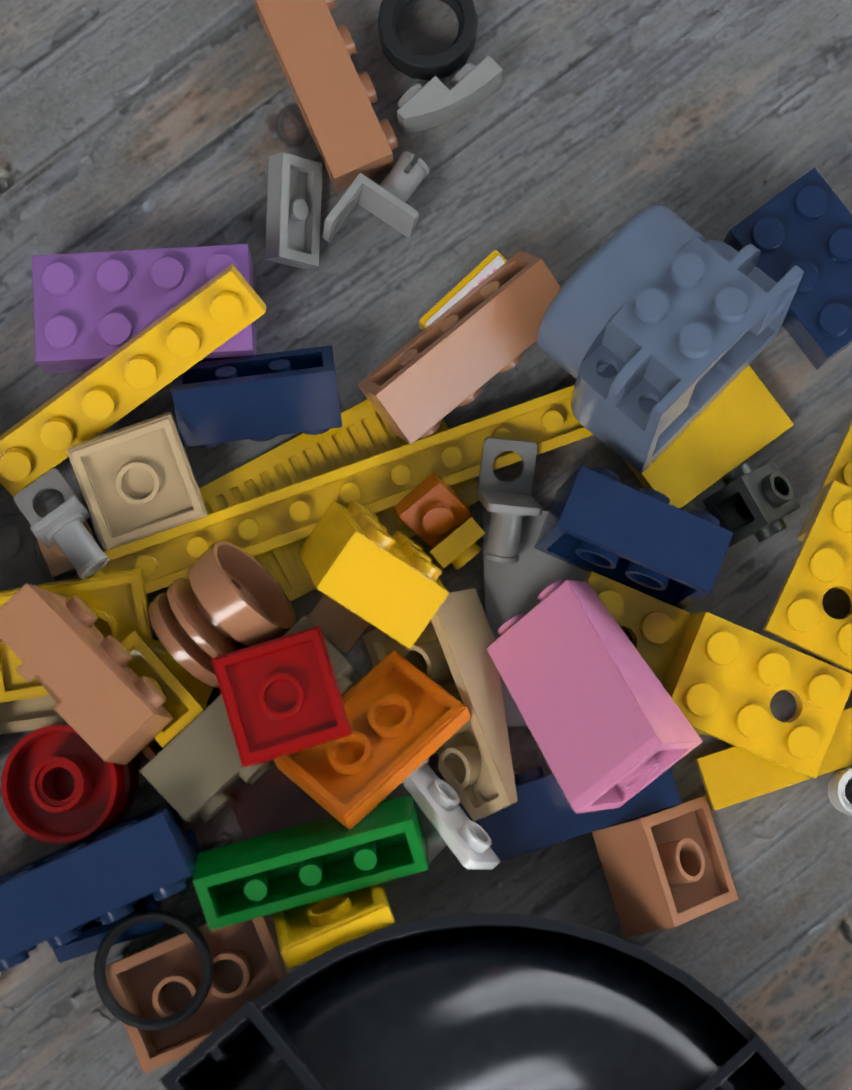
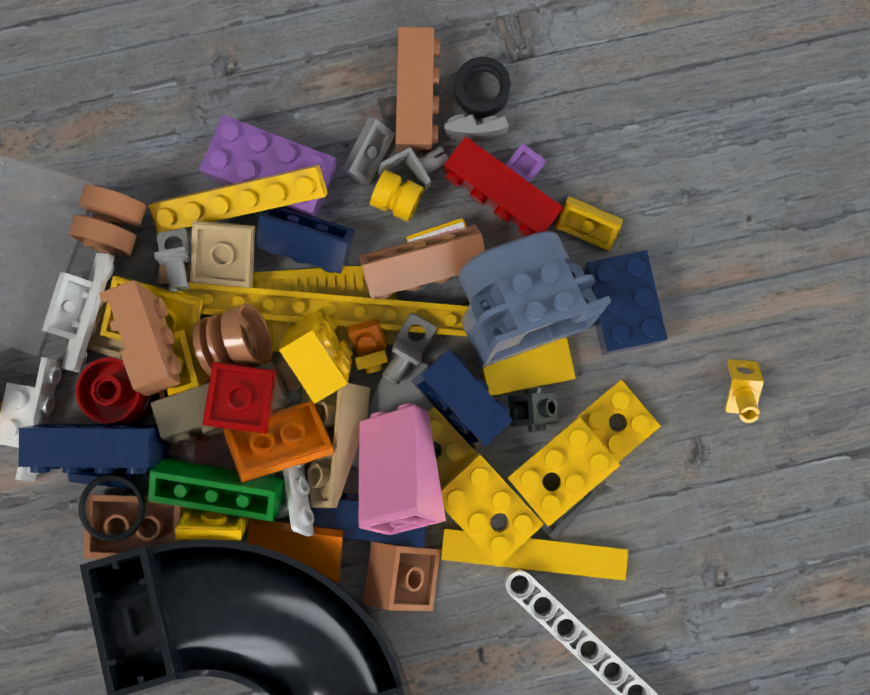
camera: 25 degrees right, 0 degrees up
none -> orange tile [247,518,344,583]
none -> yellow wheel [370,170,424,223]
none -> red brick [444,136,563,237]
none -> medium lavender plate [506,143,546,183]
none -> yellow slope [555,196,623,251]

